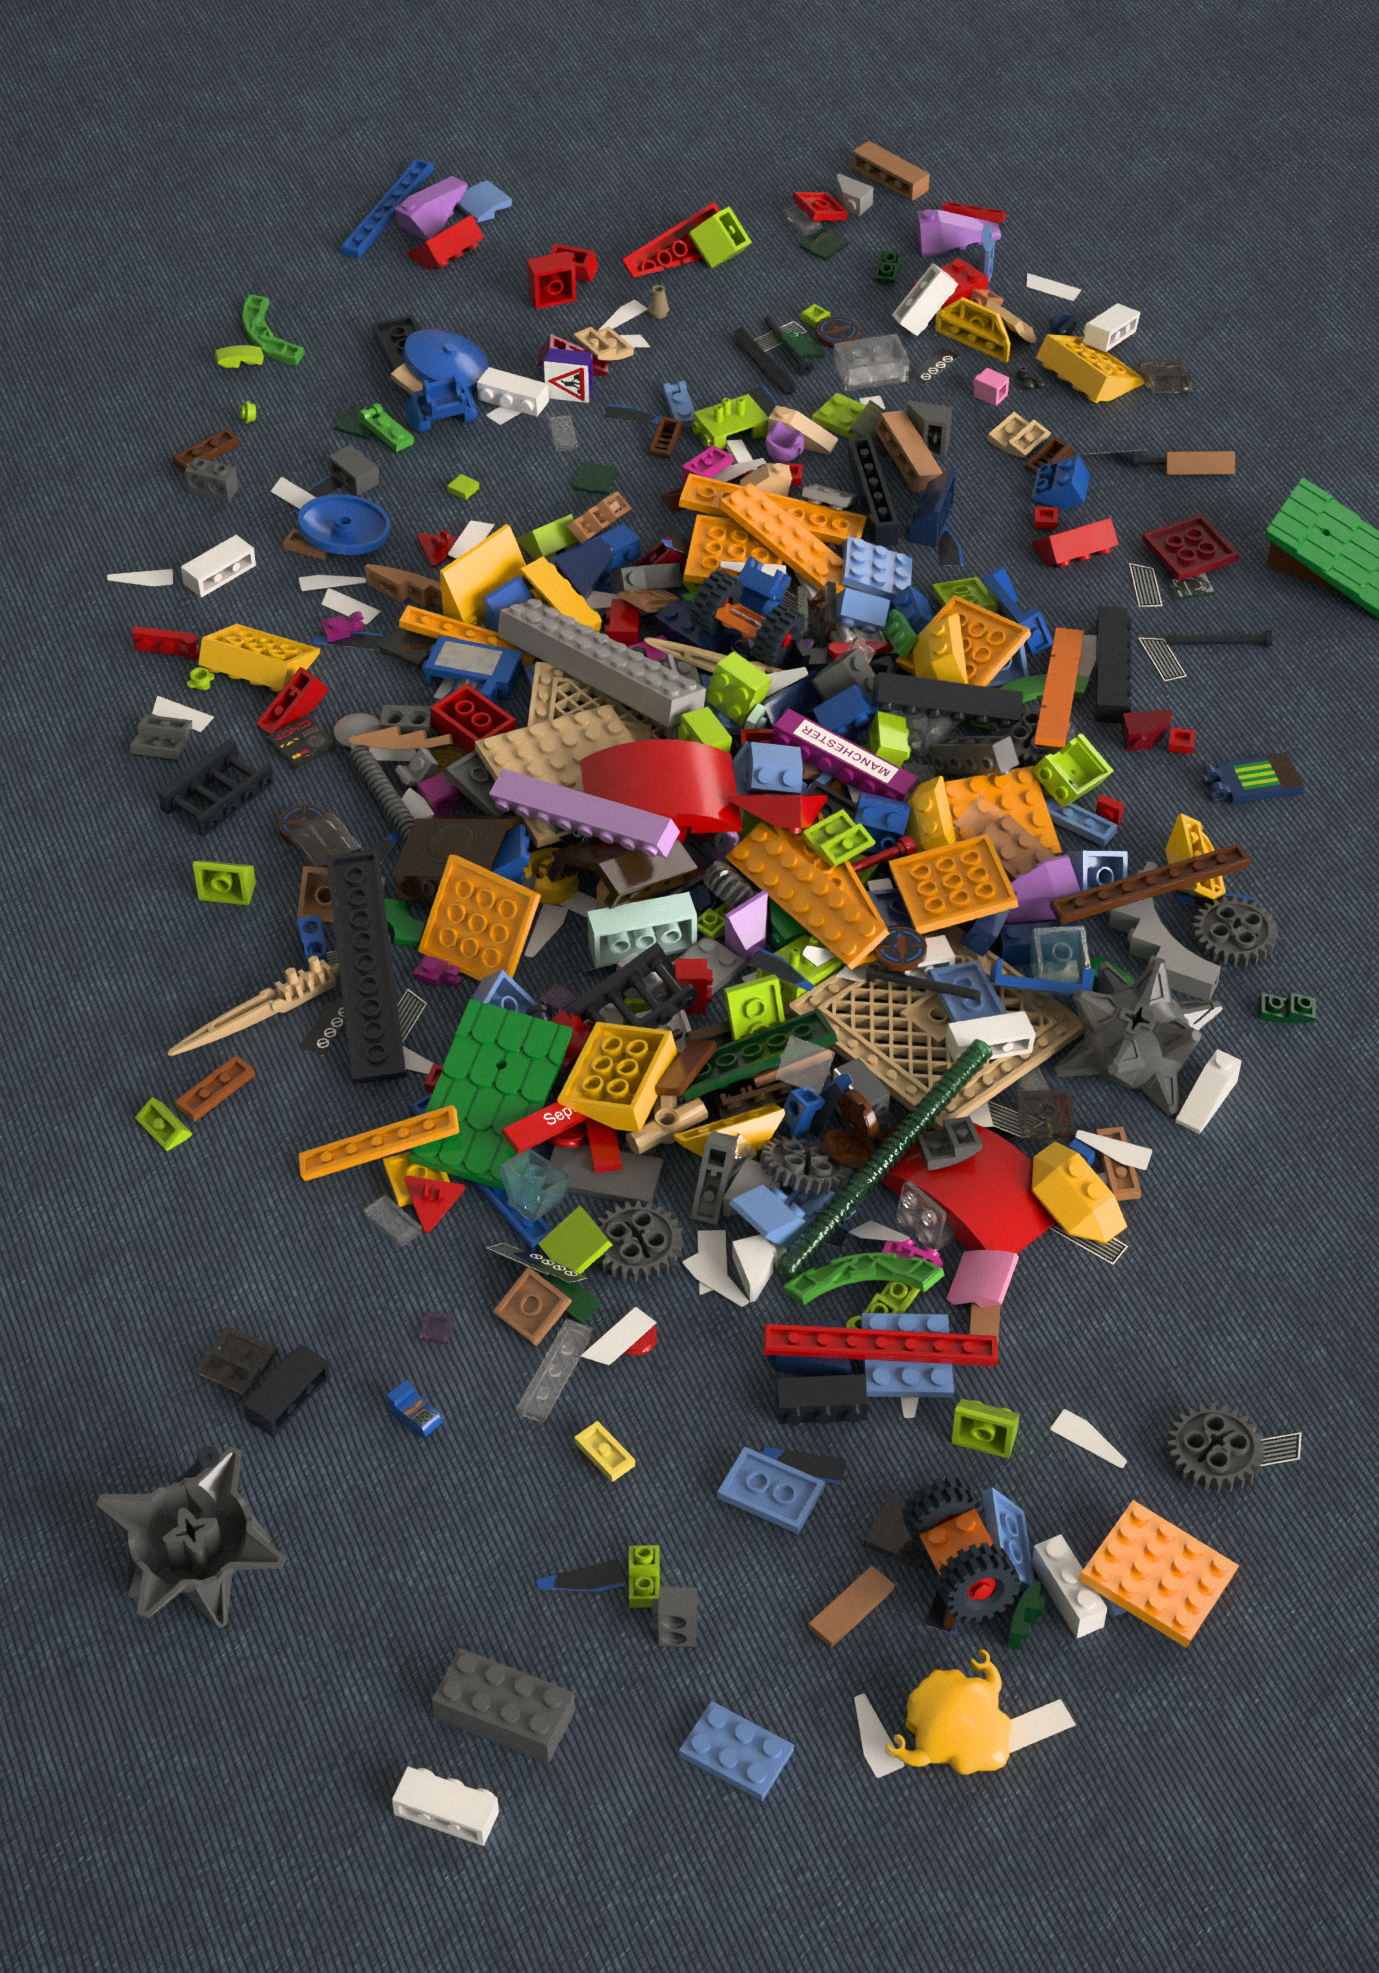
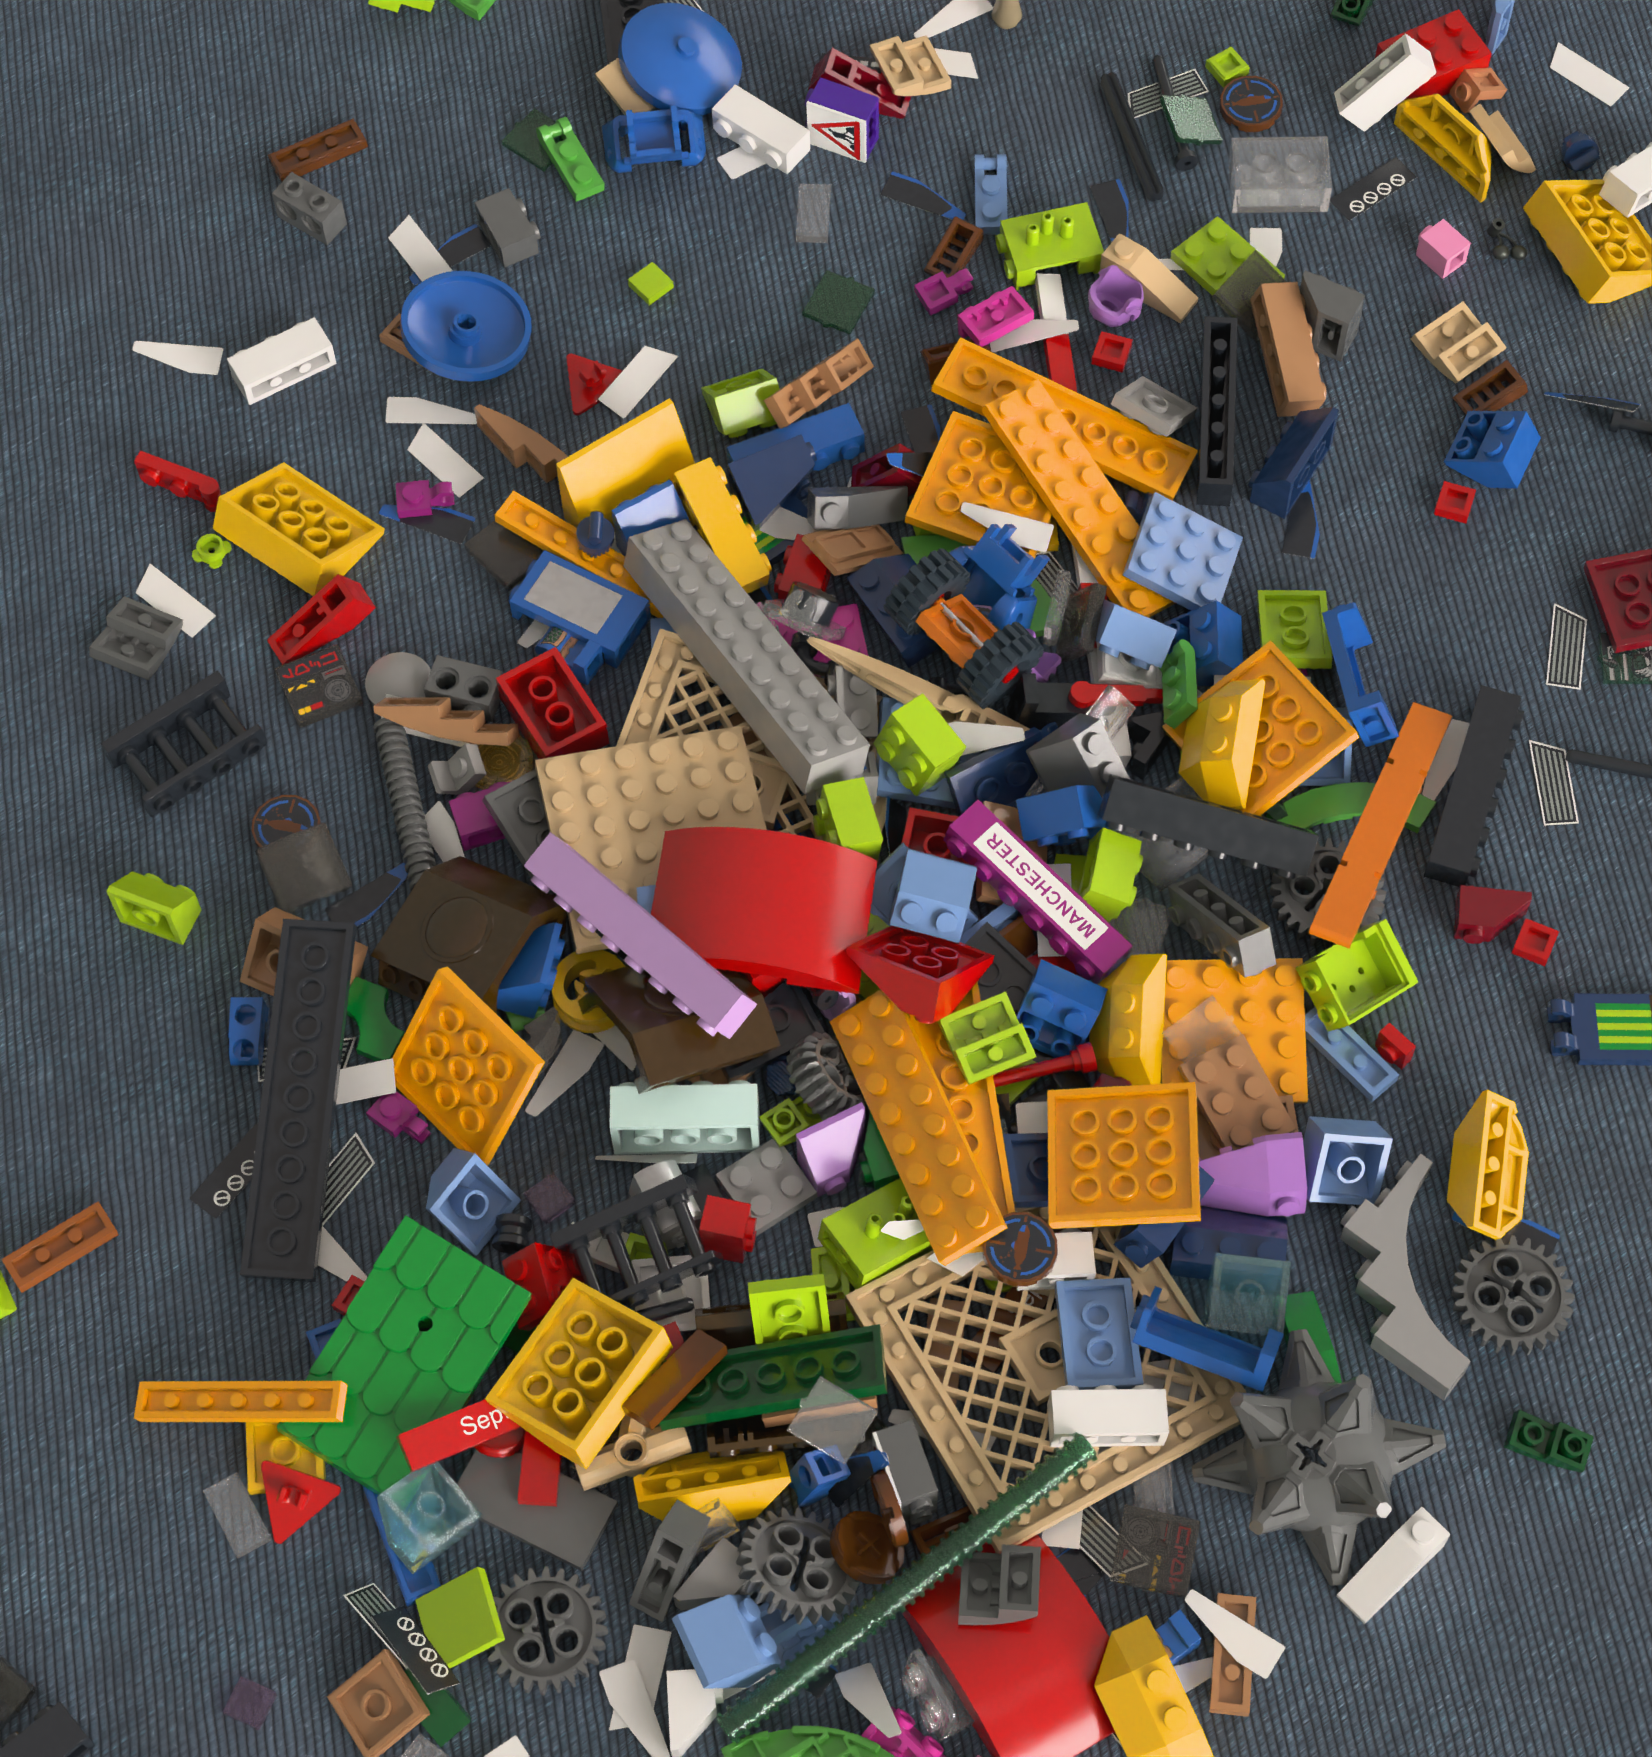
camera: 15 degrees right, 15 degrees up
tan piece [167,956,340,1056] -> none
lime plate [240,401,256,424] -> none
tan slope [739,463,792,497] -> none
light aqua plate [744,703,767,729] -> none
black sticker [748,949,815,991] -> none
black bar [866,963,981,1000] -> none
slope [1031,518,1118,568] -> none
reddish brown tile [1050,843,1251,925] -> none
none -> white sticker [336,1058,396,1105]
none -> dark blue piece [576,511,614,558]
none -> clear piece [762,581,847,641]
none -> magenta plate [914,268,973,316]

